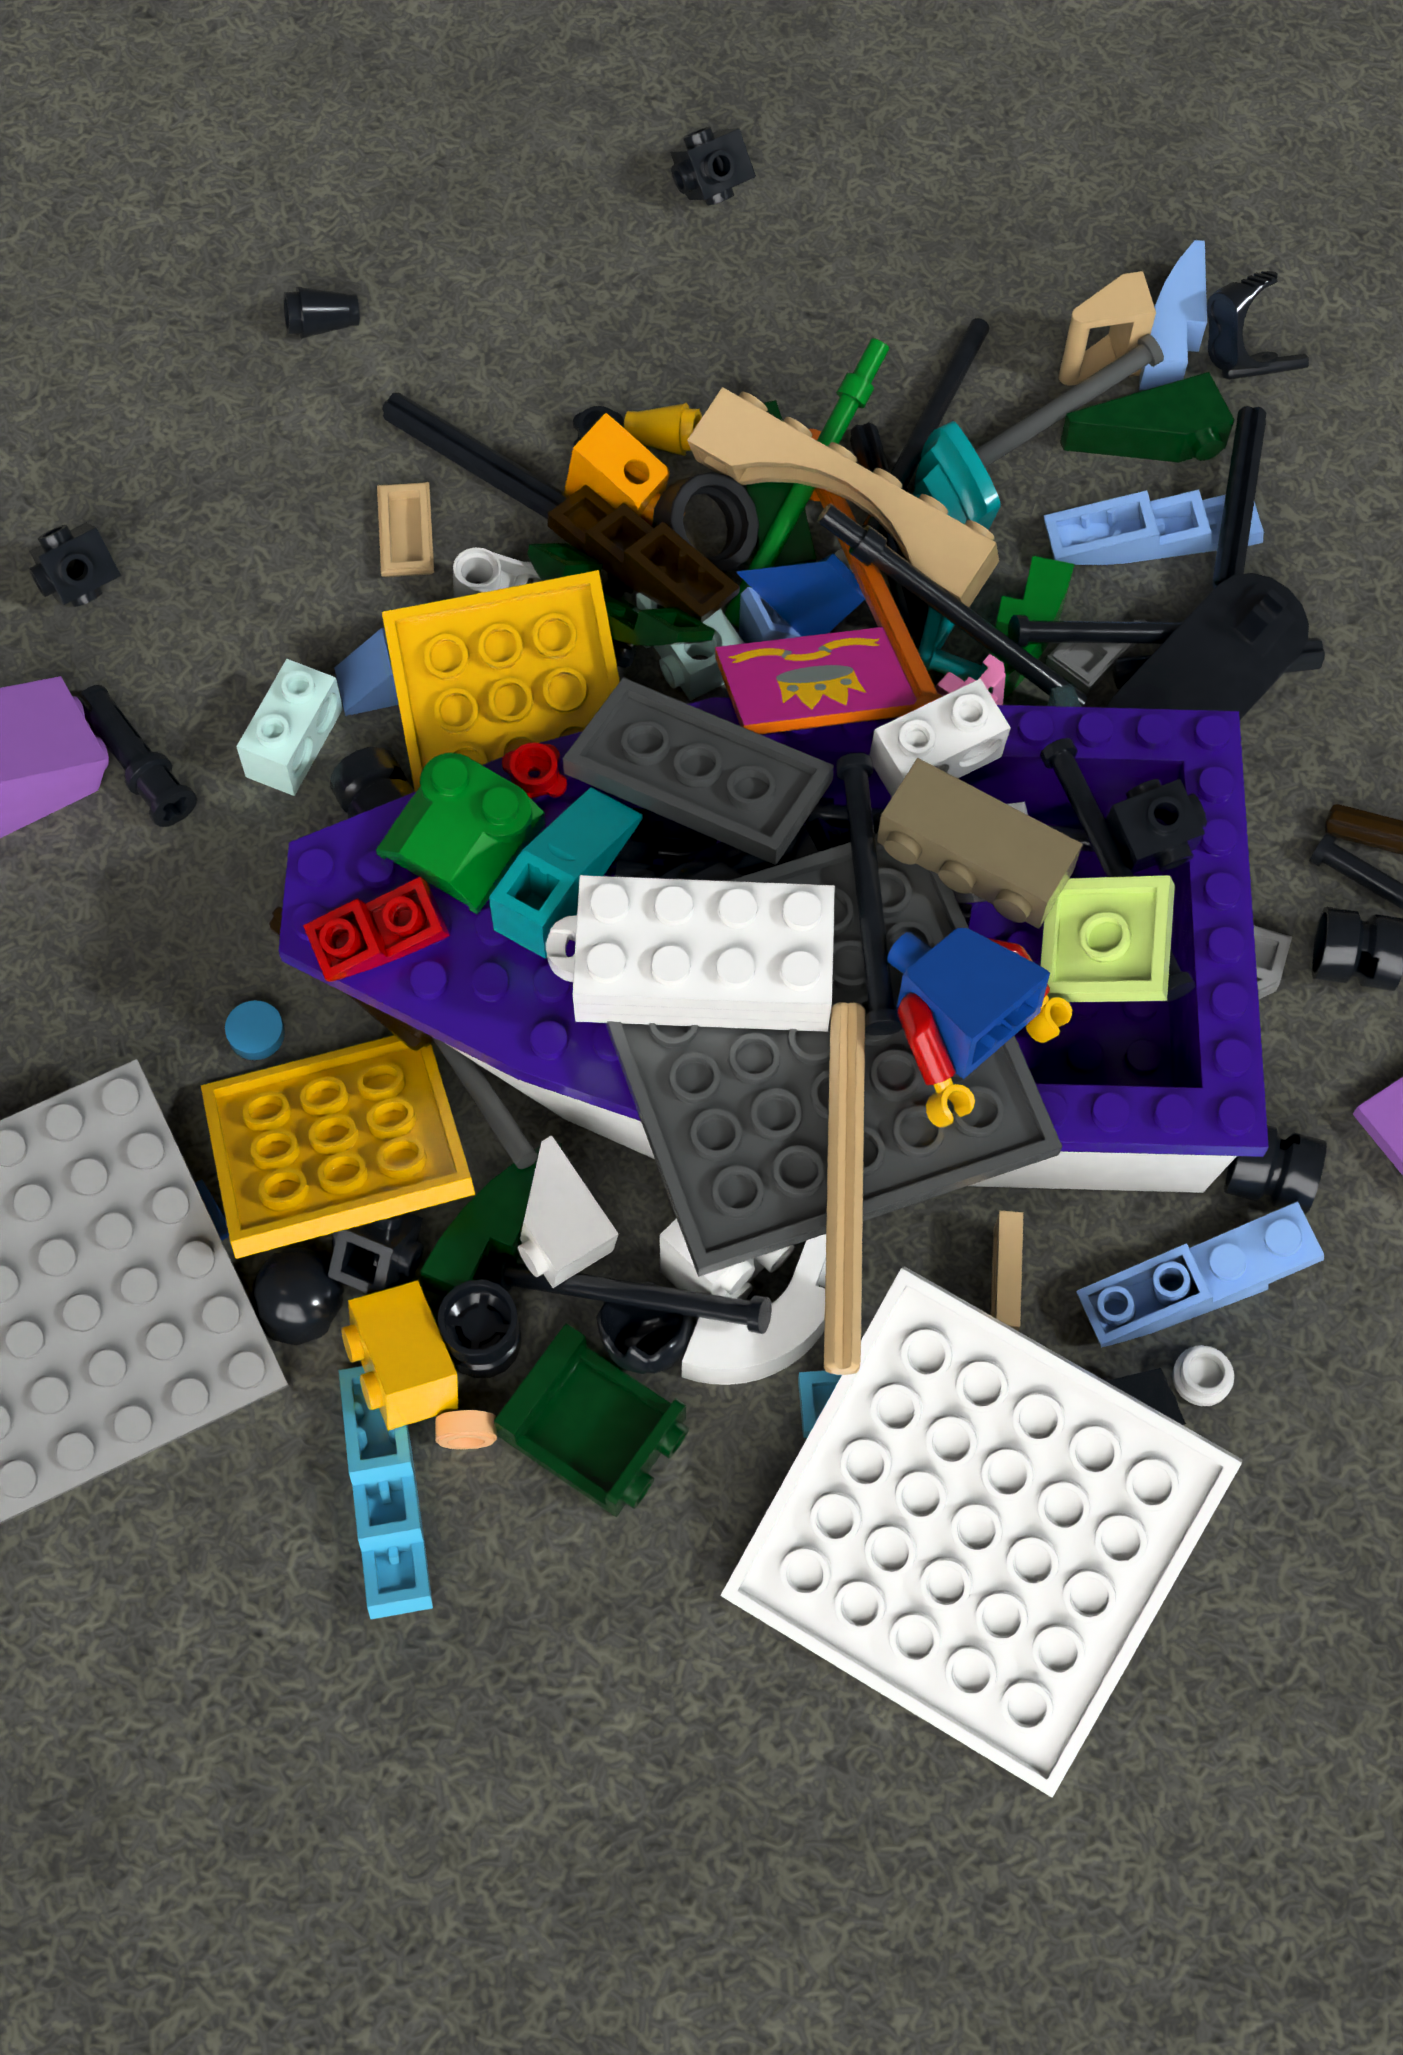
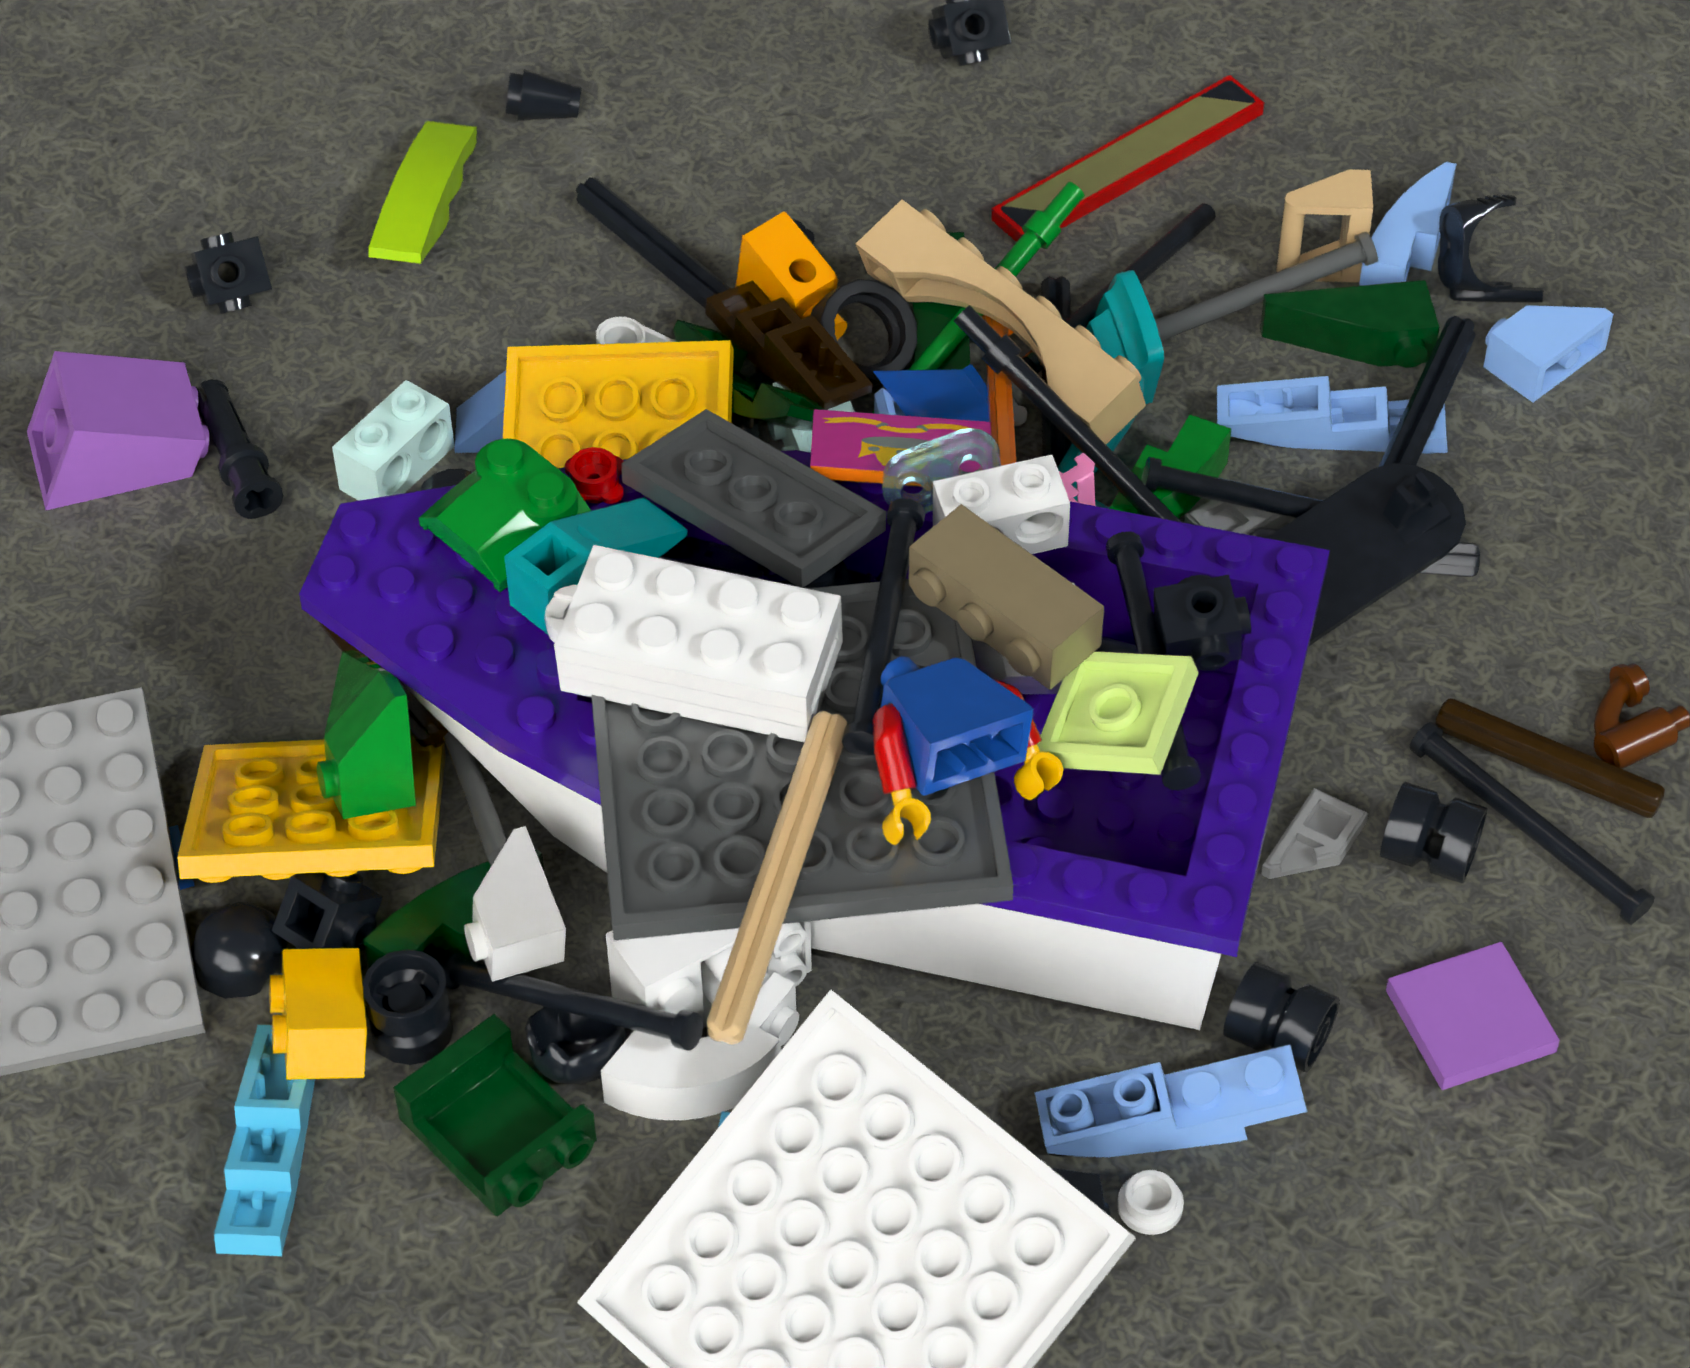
camera: 15 degrees right, 15 degrees down
dark azure tile [225,1000,285,1060] -> none
red slope [303,877,450,982] -> none
tan tile [377,482,434,577] -> none
light nougat tile [435,1410,497,1450] -> none
yellow cone [624,403,702,456] -> none
tan tile [991,1211,1024,1331] -> none
none -> green wedge [317,650,416,819]
none -> lime slope [369,121,477,264]
none -> clear light blue plate [882,428,1001,513]
none -> tile [991,75,1264,242]
none -> light blue slope [1483,305,1613,402]

